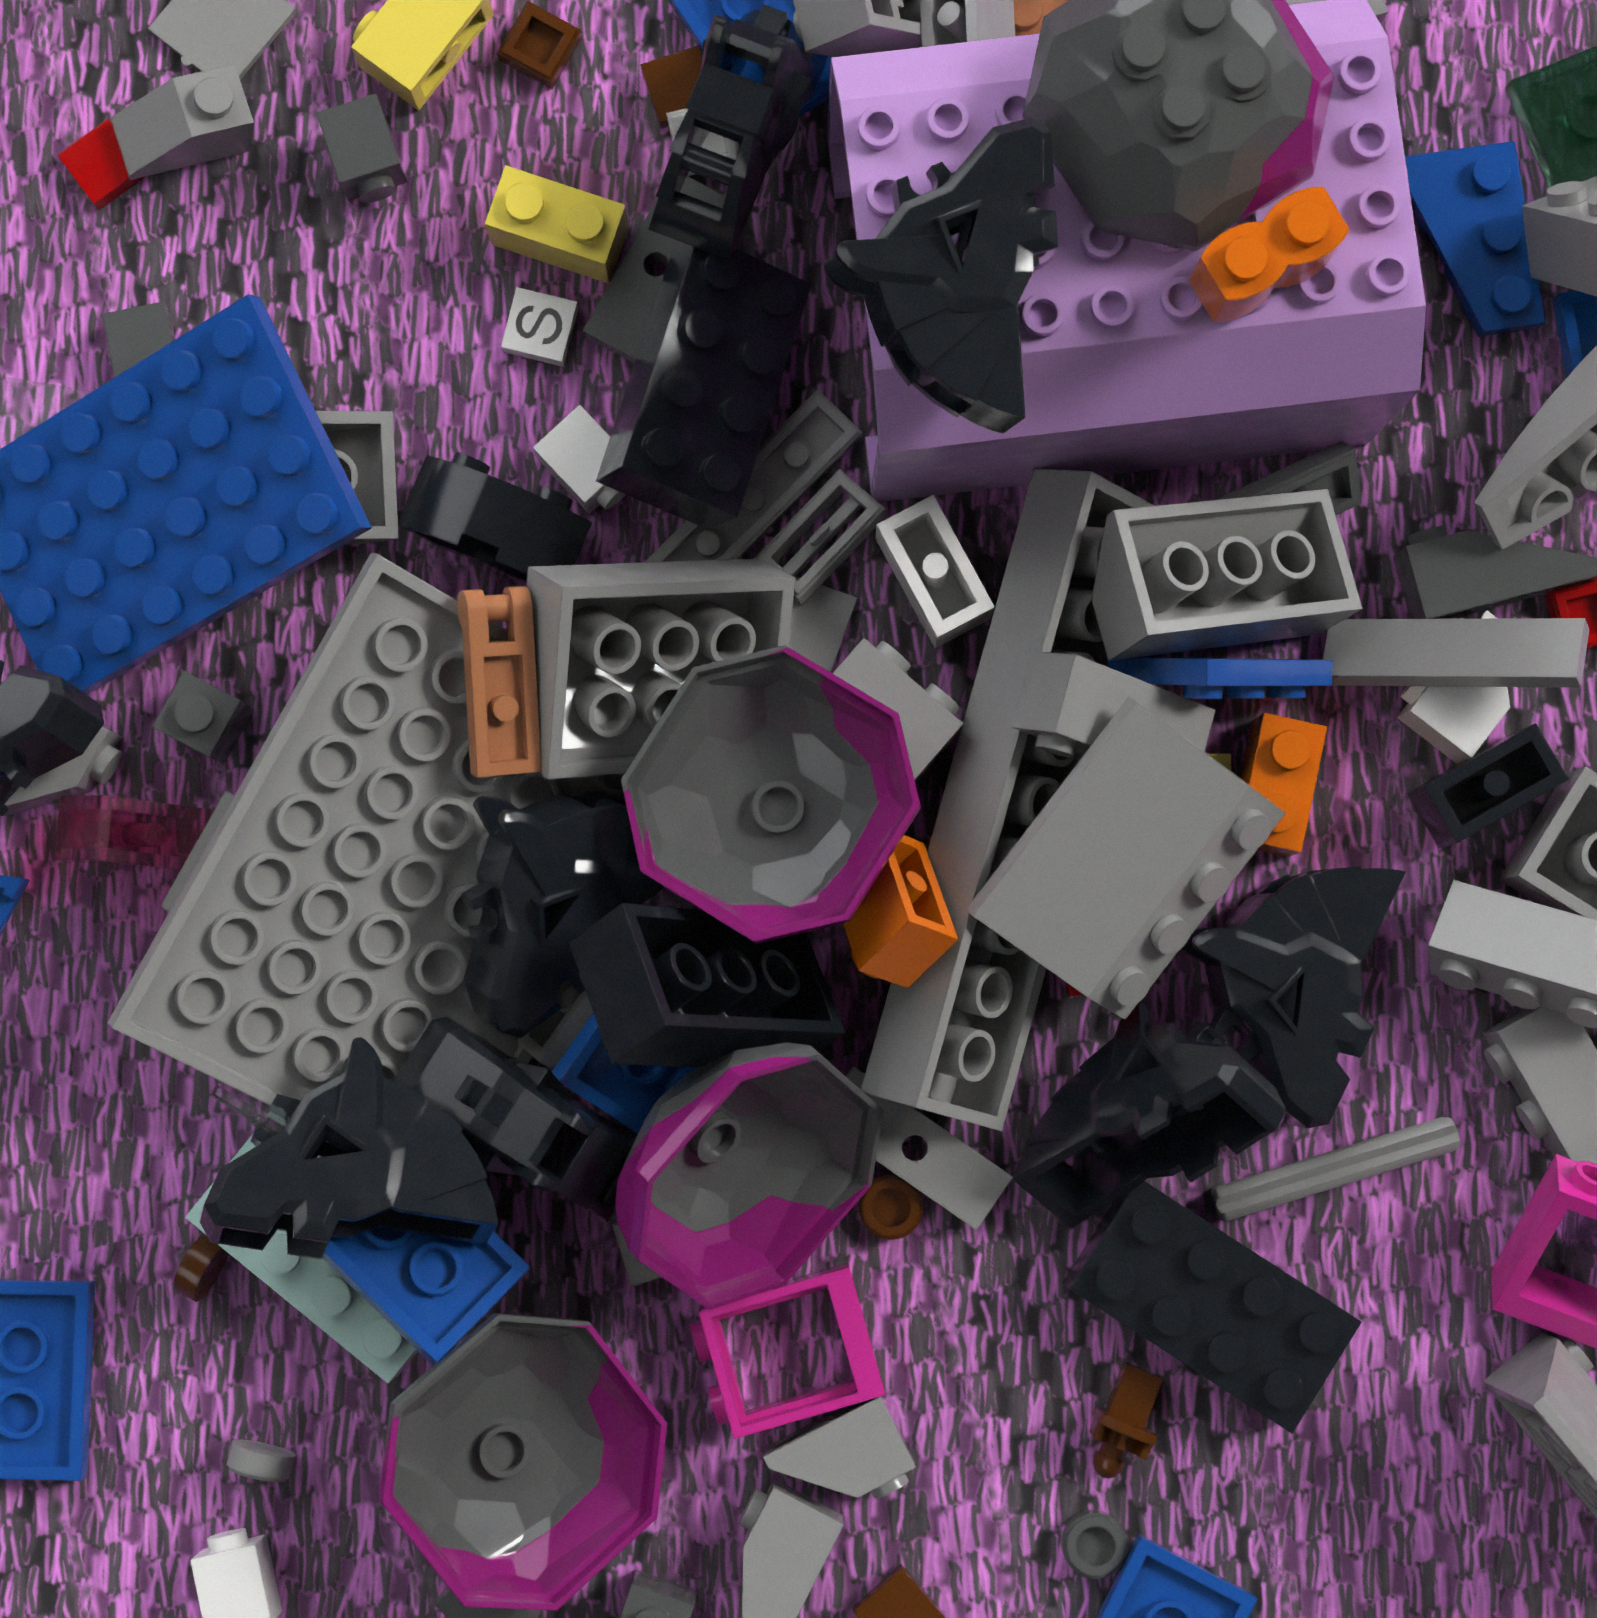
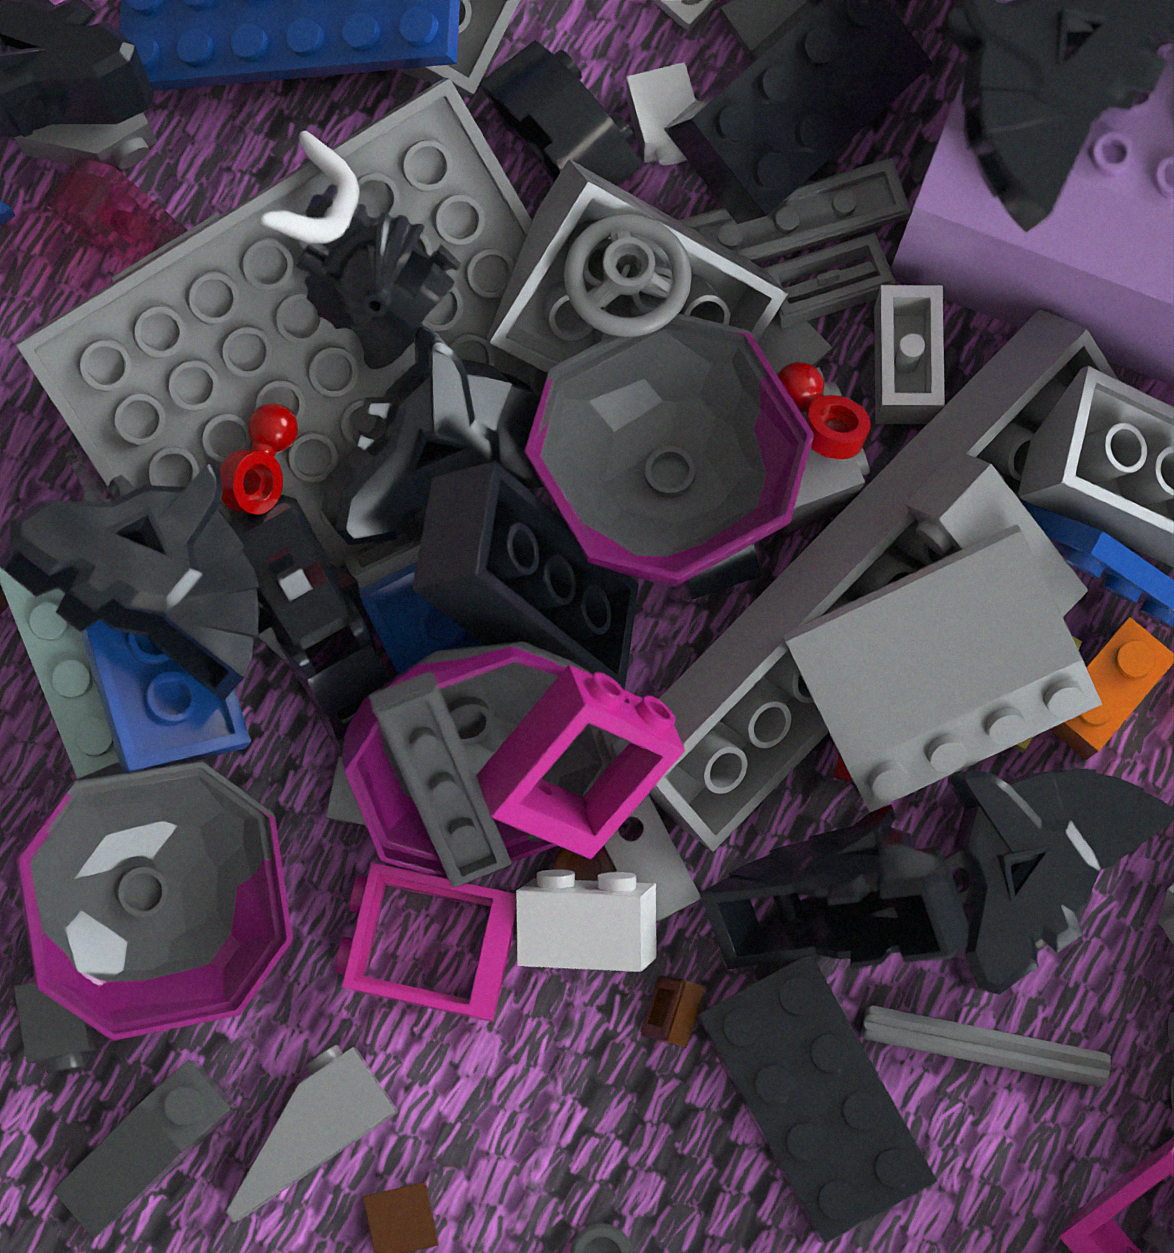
camera: 30 degrees right, 5 degrees down
dark grey brick [153,670,254,764] -> none
nougat plate [457,586,542,778] -> none
light grey slope [763,1396,916,1499] -> none
orange brick [843,835,958,988] -> none
reddish brown piece [1089,1361,1163,1479] -> none
none -> red plate [219,403,298,515]
none -> black helmet [261,131,461,369]
none -> dark grey tile [369,671,512,888]
none -> dark pink window [476,664,686,859]
none -> white brick [516,870,656,972]
none -> light grey piece [564,214,692,337]
none -> reddish brown tile [640,975,706,1048]
none -> red plate [777,362,871,460]

